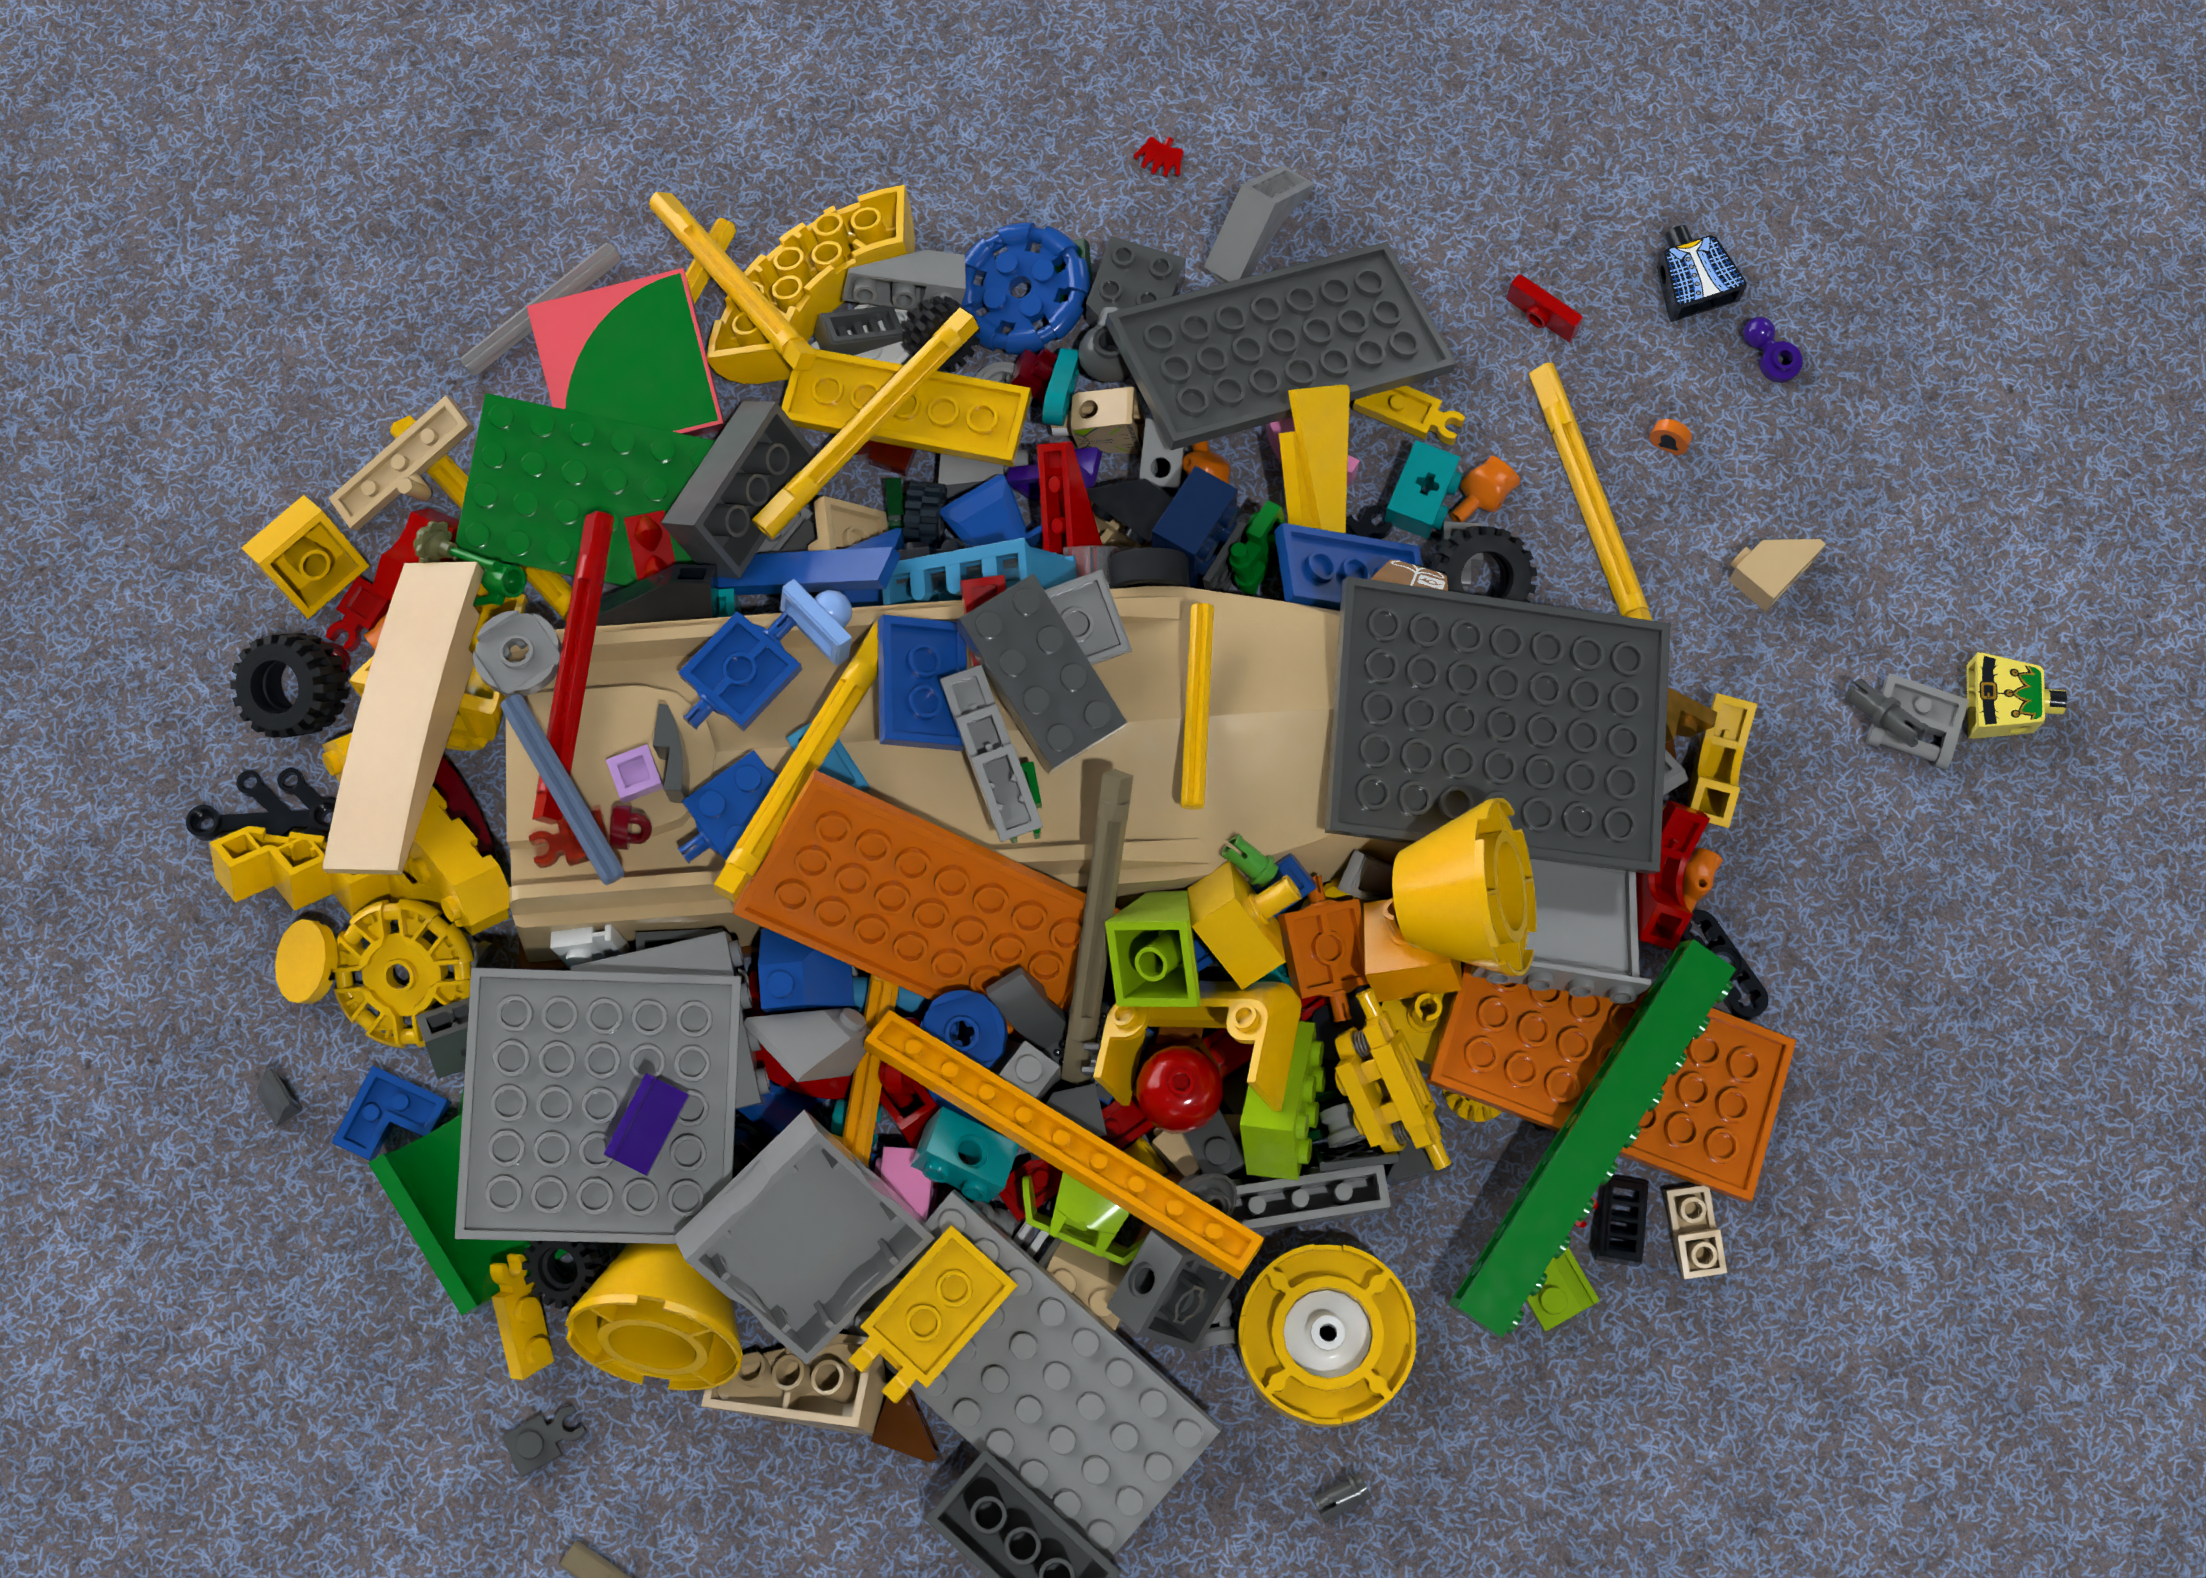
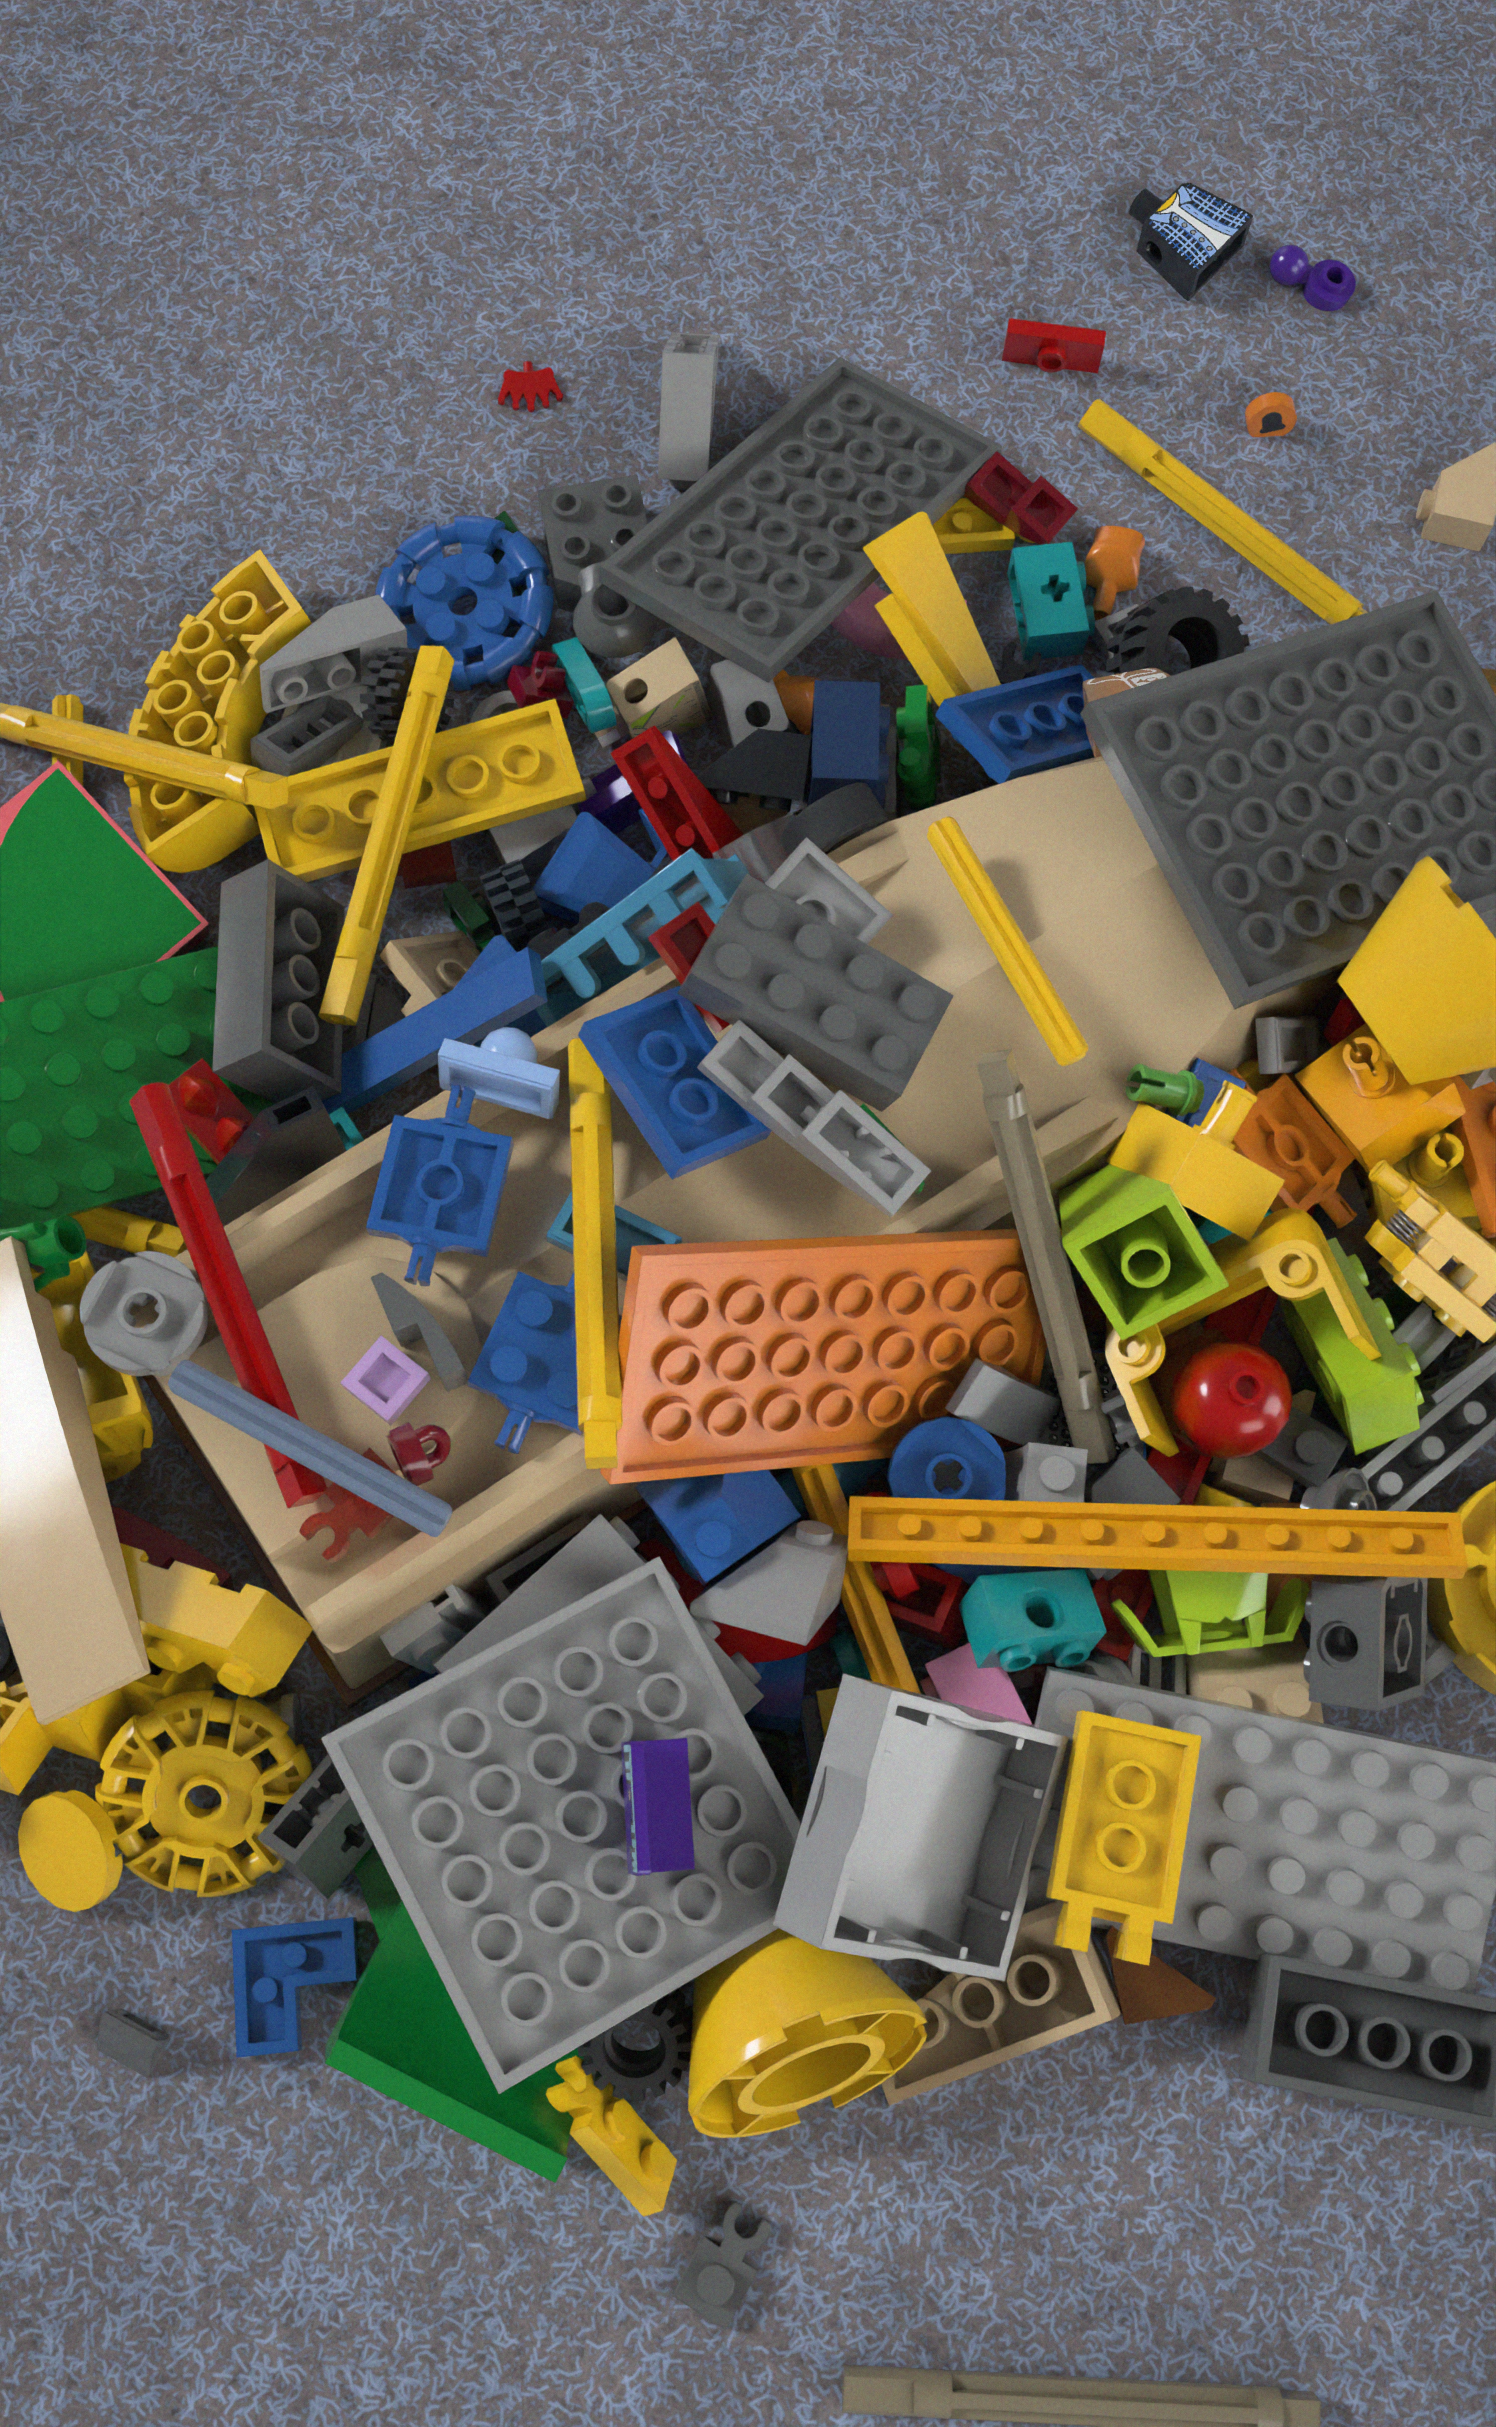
camera: 35 degrees left, 0 degrees up
none -> dark red slope [964,451,1078,545]

